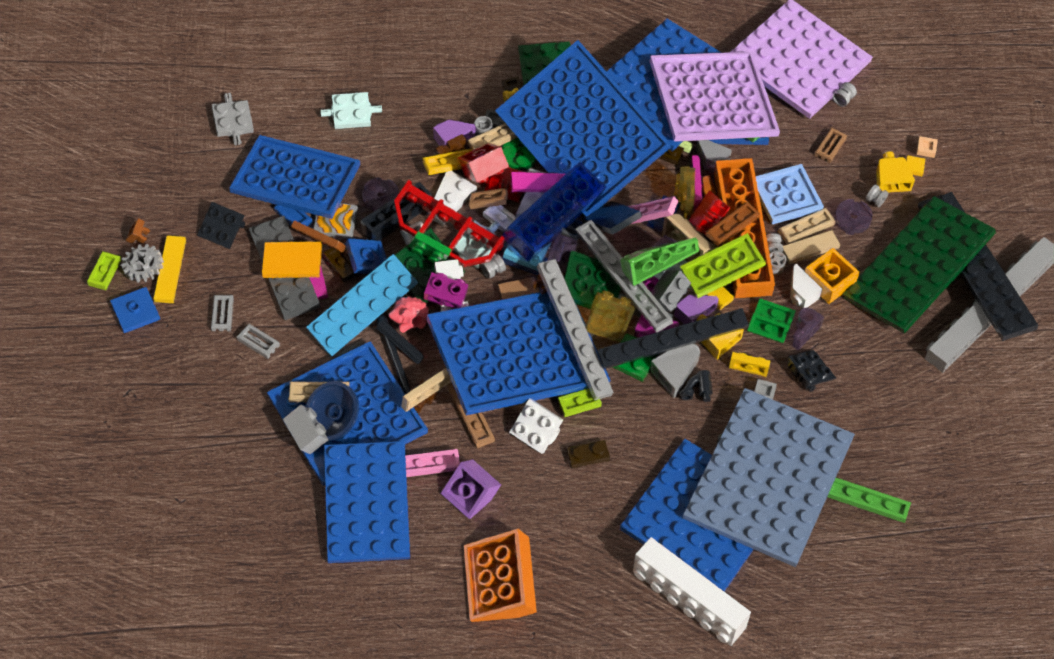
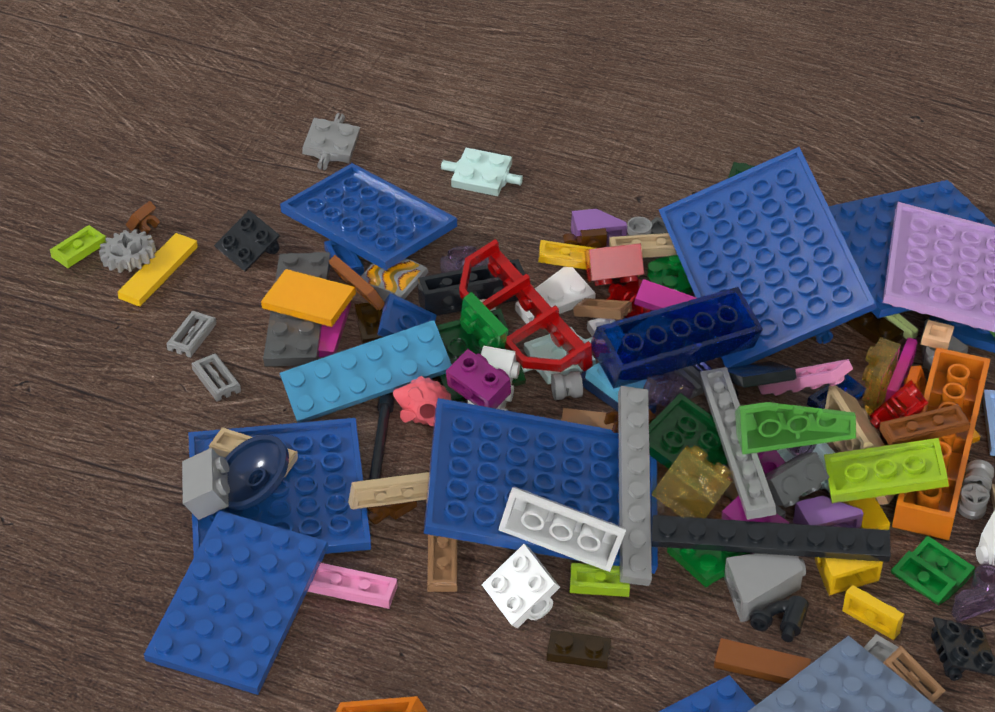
camera: 25 degrees right, 15 degrees down
blue plate [110,287,161,333] -> none
black axle [377,320,425,364] -> none
medium lavender slope [441,460,501,519] -> none
none -> white slope [498,487,626,572]
none -> dark orange tile [714,638,811,684]
none -> medium nougat tile [883,646,946,703]
none -> light nougat plate [921,320,954,350]

